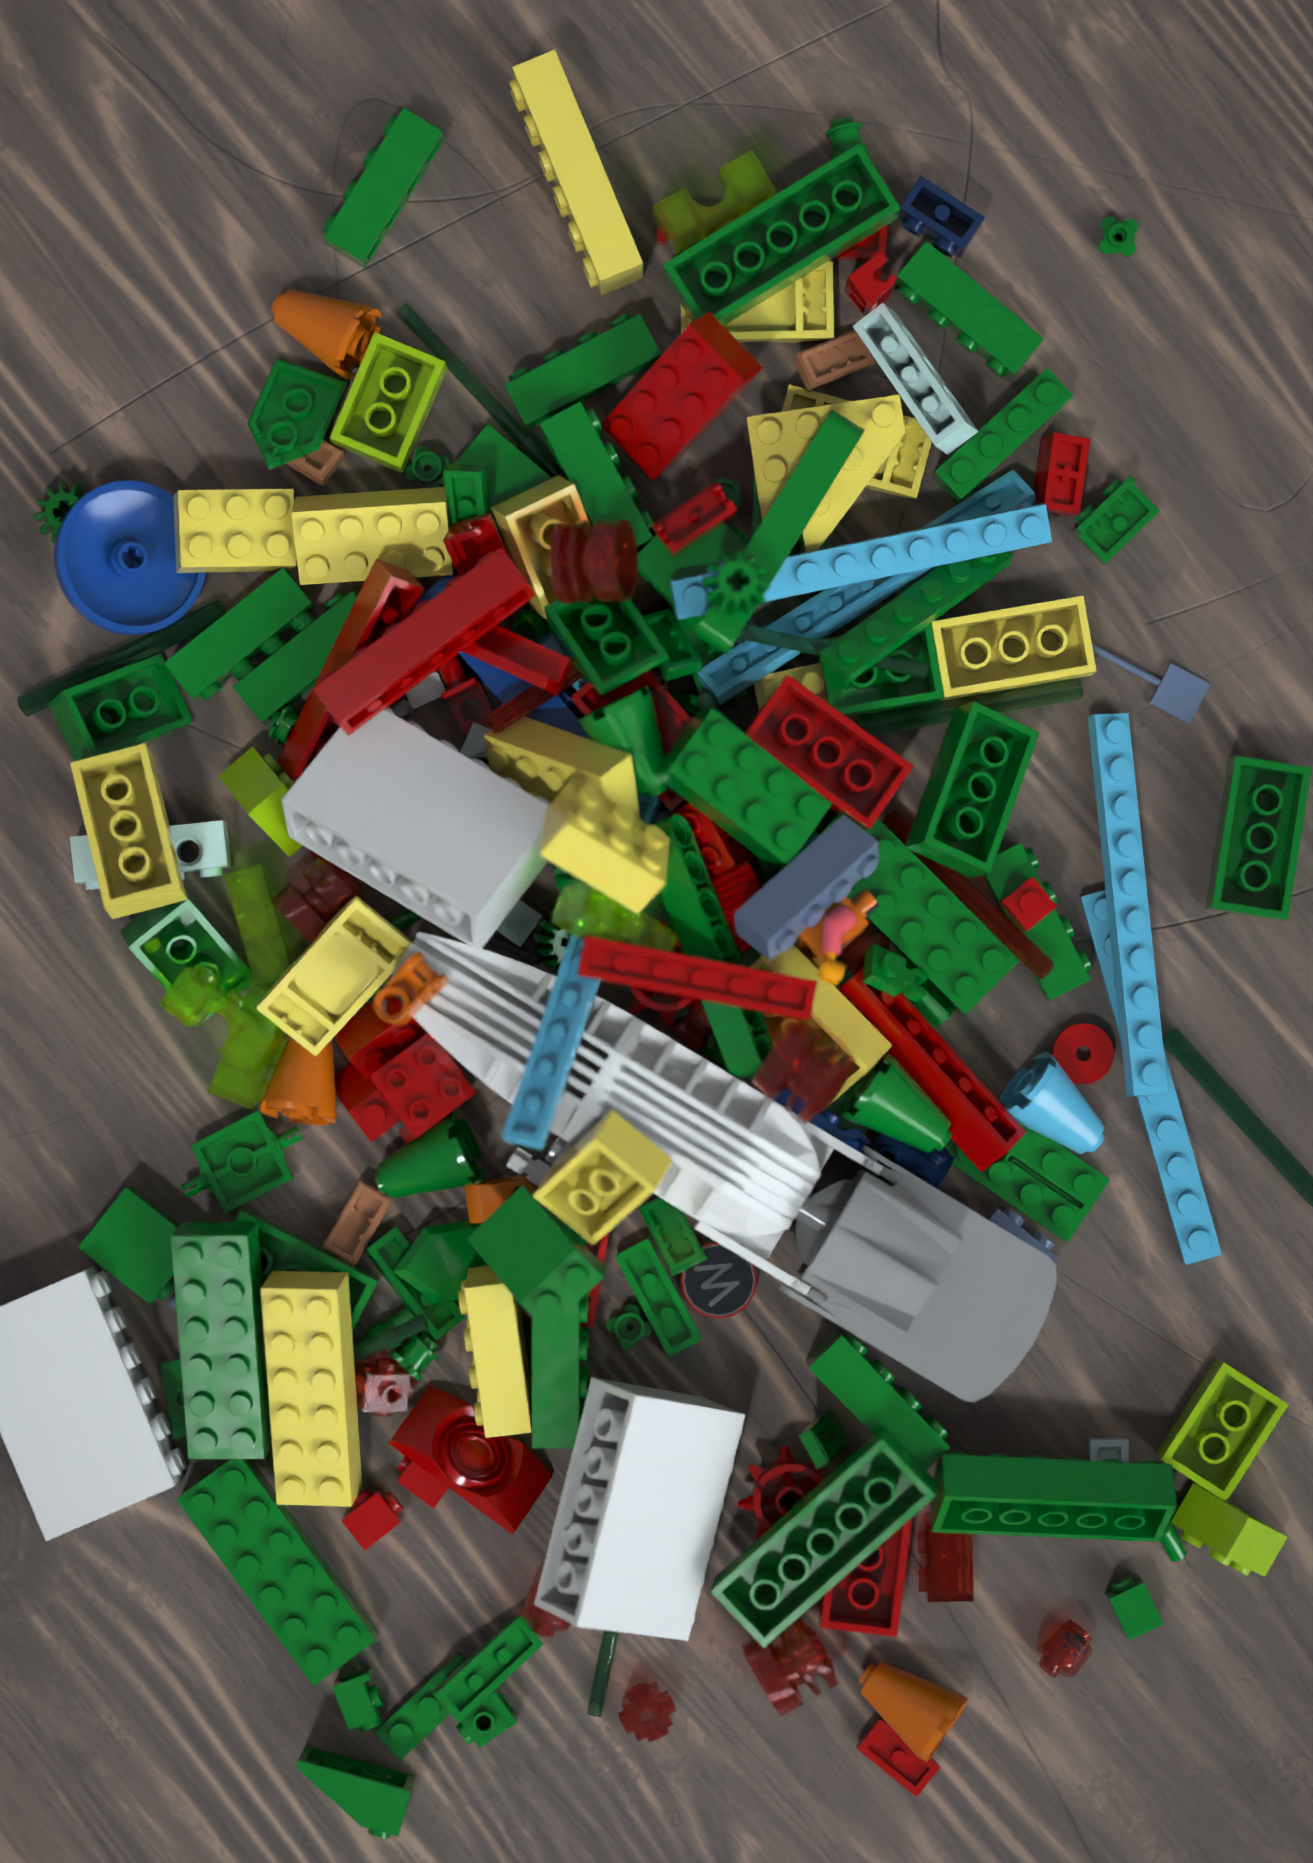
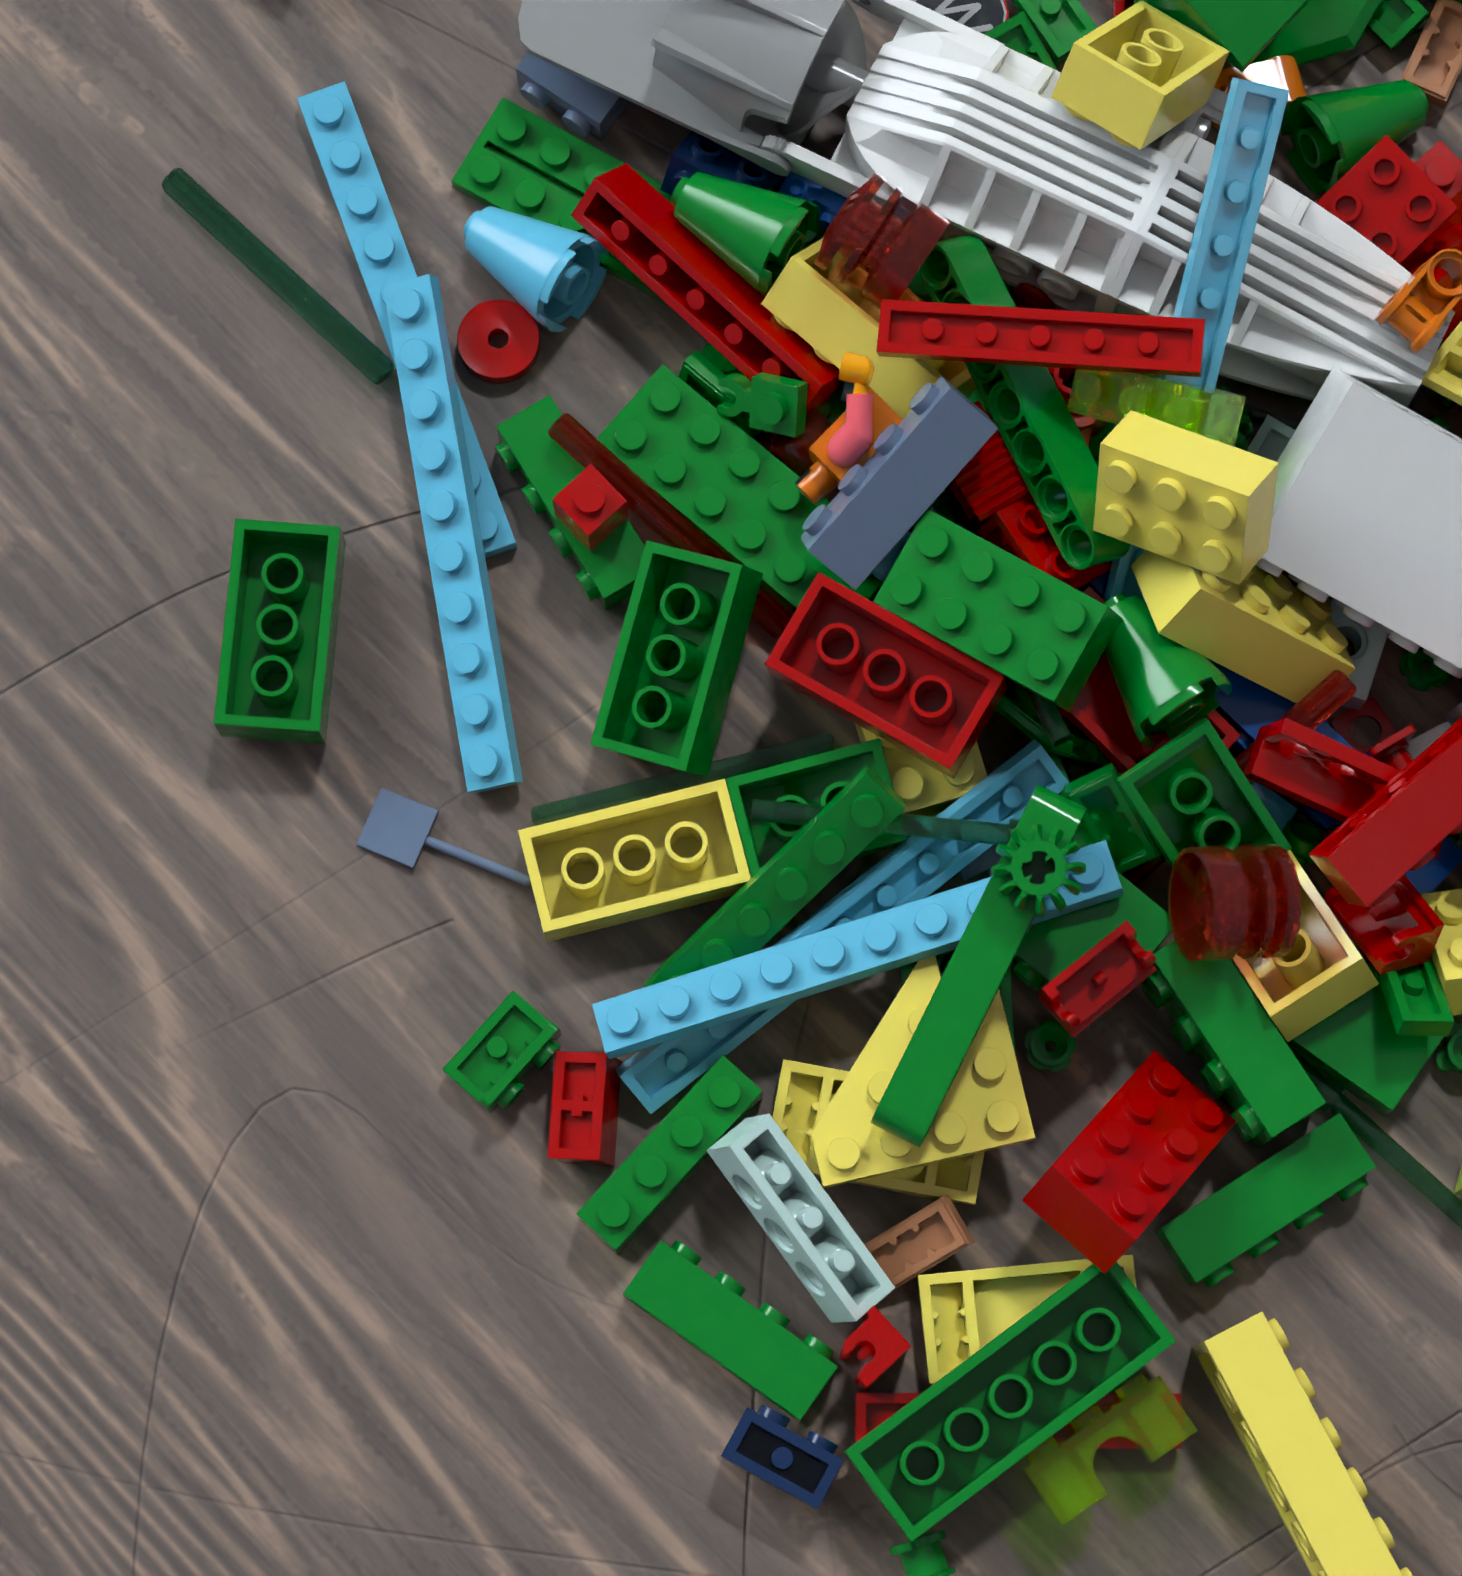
camera: 175 degrees right, 10 degrees down
green plate [1098,217,1138,257] -> none

